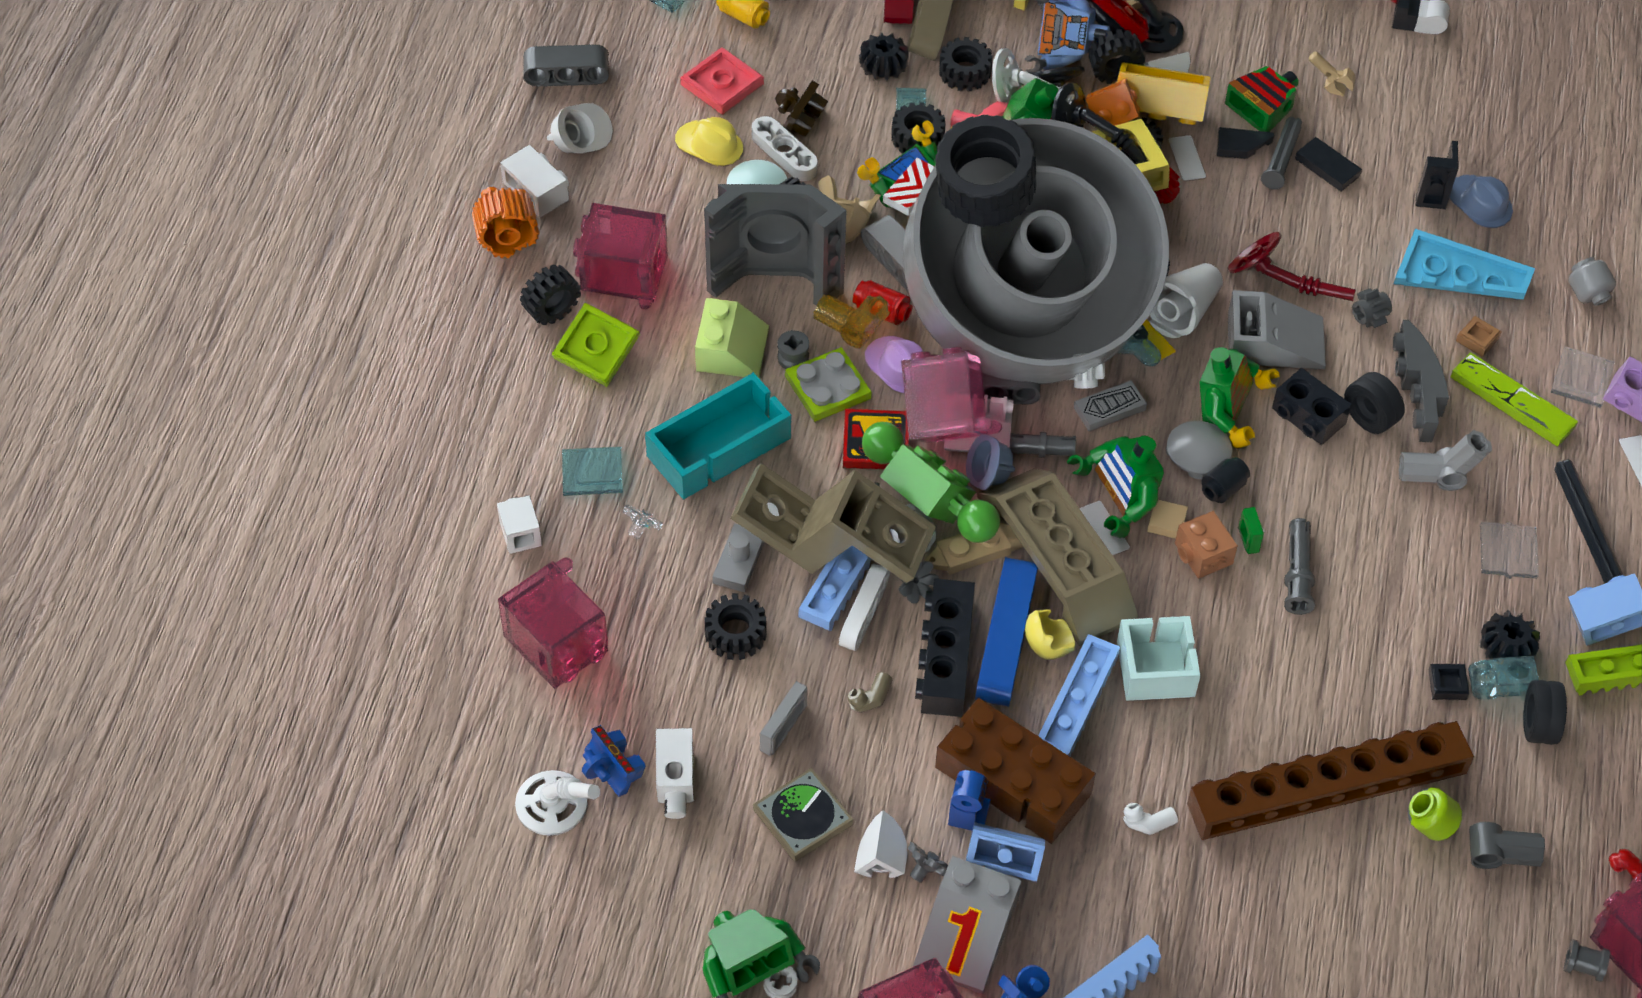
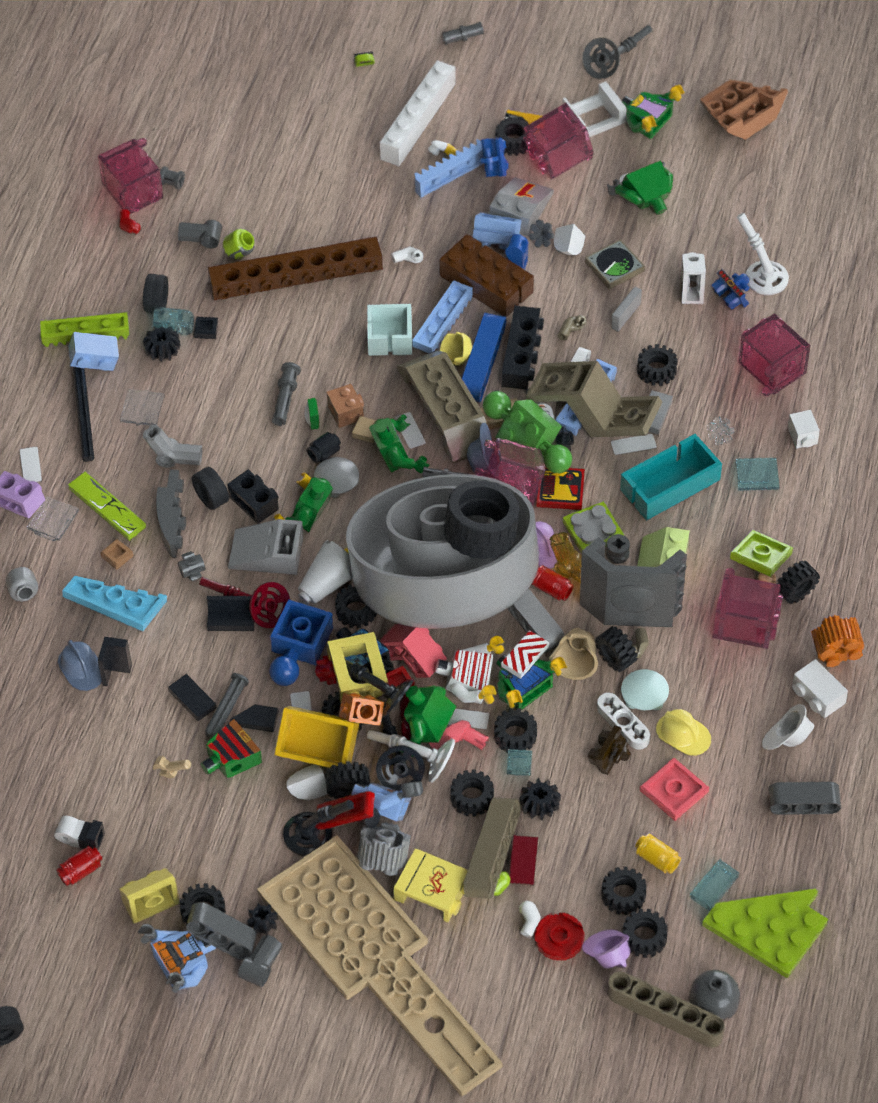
camera: 175 degrees left, 0 degrees up
none -> black panel [207,596,255,631]
none -> blue brick [269,599,333,686]

